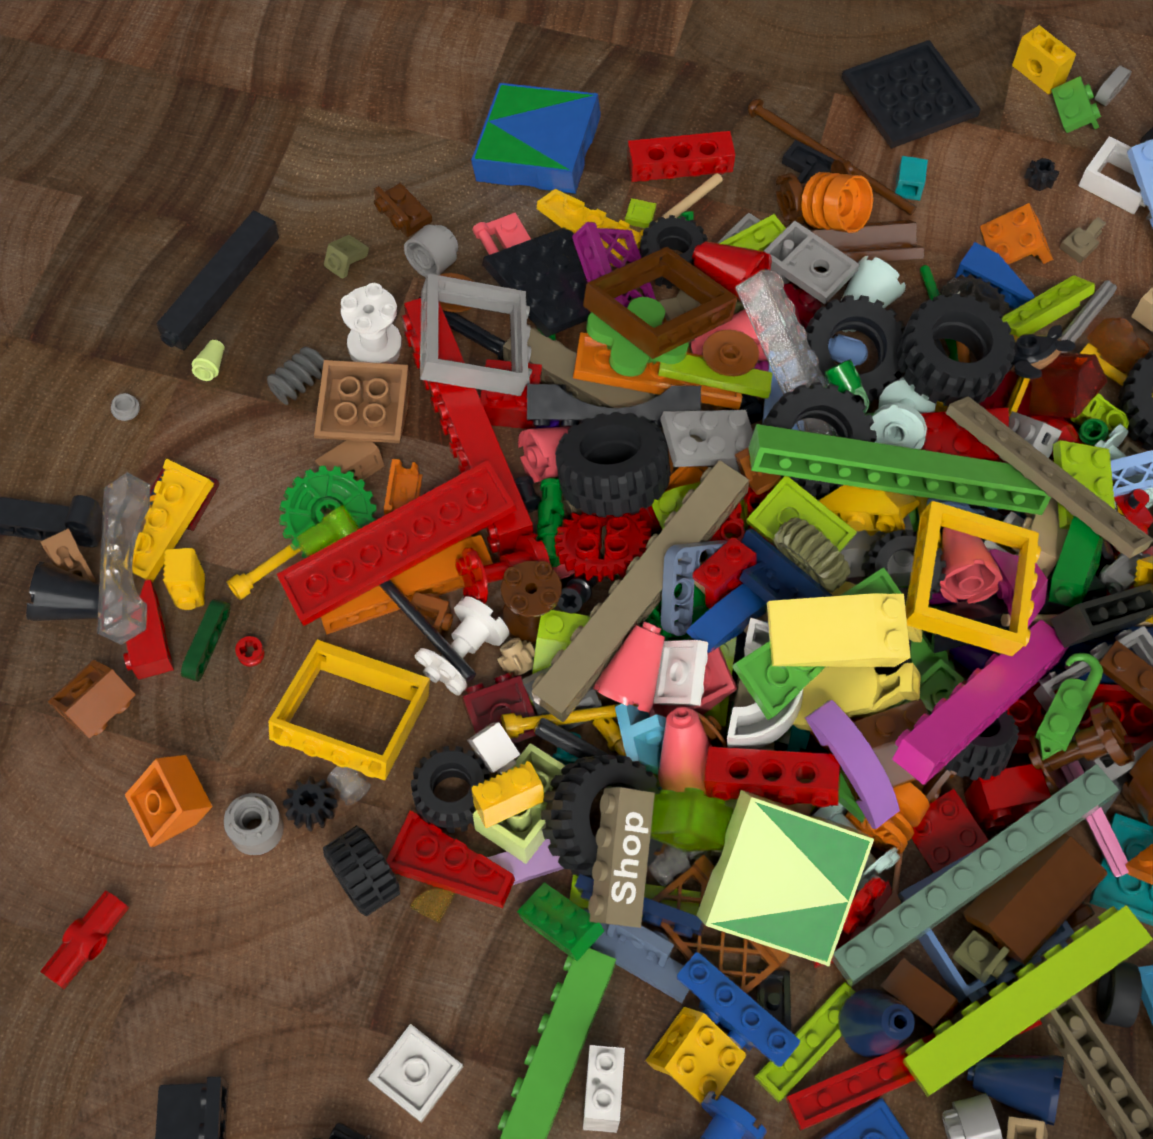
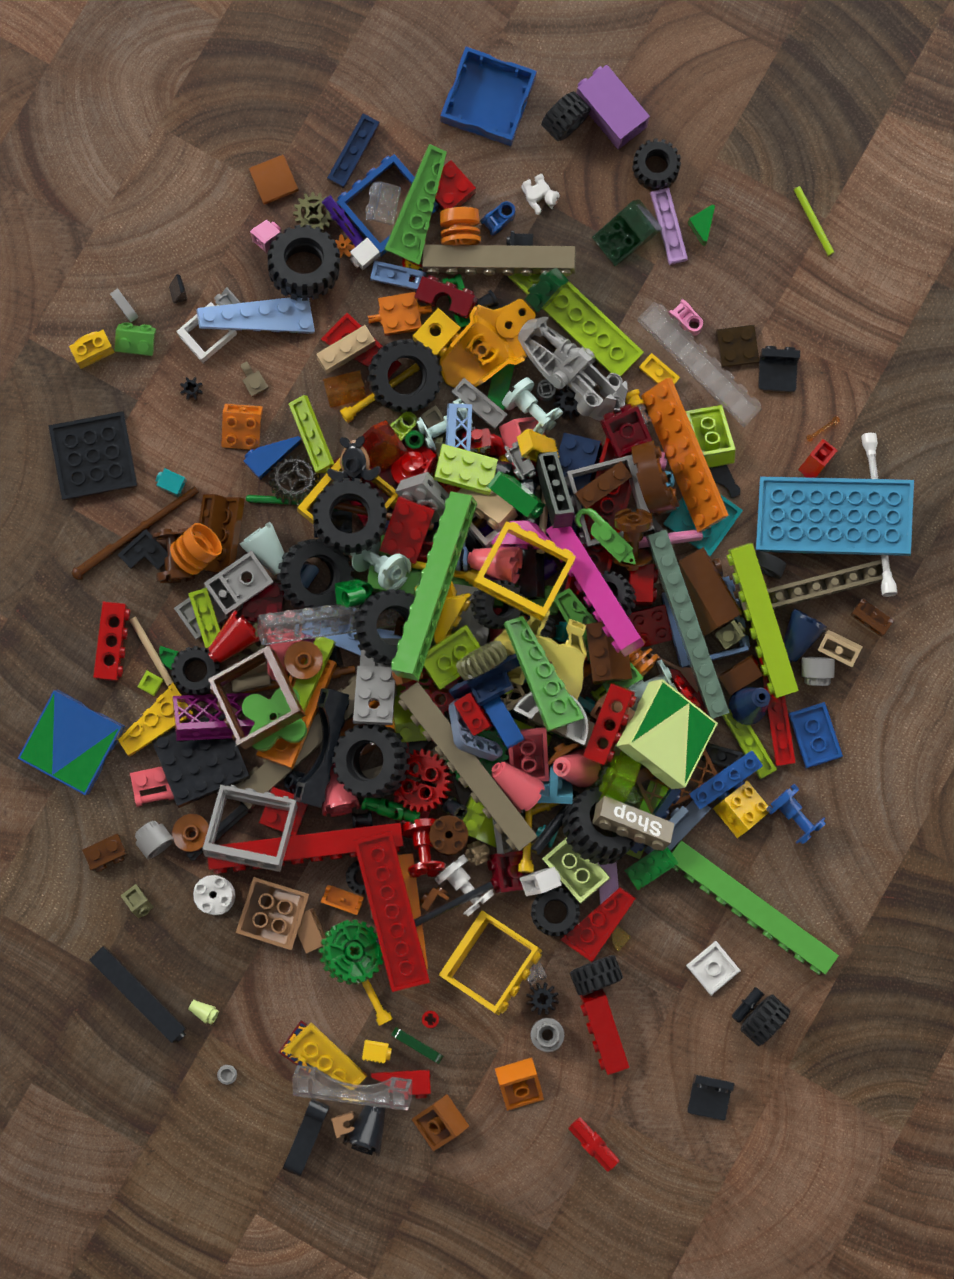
camera: 80 degrees left, 20 degrees up
dark grey piece [267,347,324,405] -> none
clear neon green piece [296,505,360,557] -> none
yellow brick [472,761,544,828] -> none
white window [583,1045,625,1133] -> none
white plate [654,640,708,706] -> none
light yellow slope [767,593,911,667] -> none
medium lavender slope [805,700,900,829] -> none
dark tan plate [946,396,1153,558] -> none
light grey axle [1041,281,1117,375] -> none
none -> red wedge [580,989,630,1075]

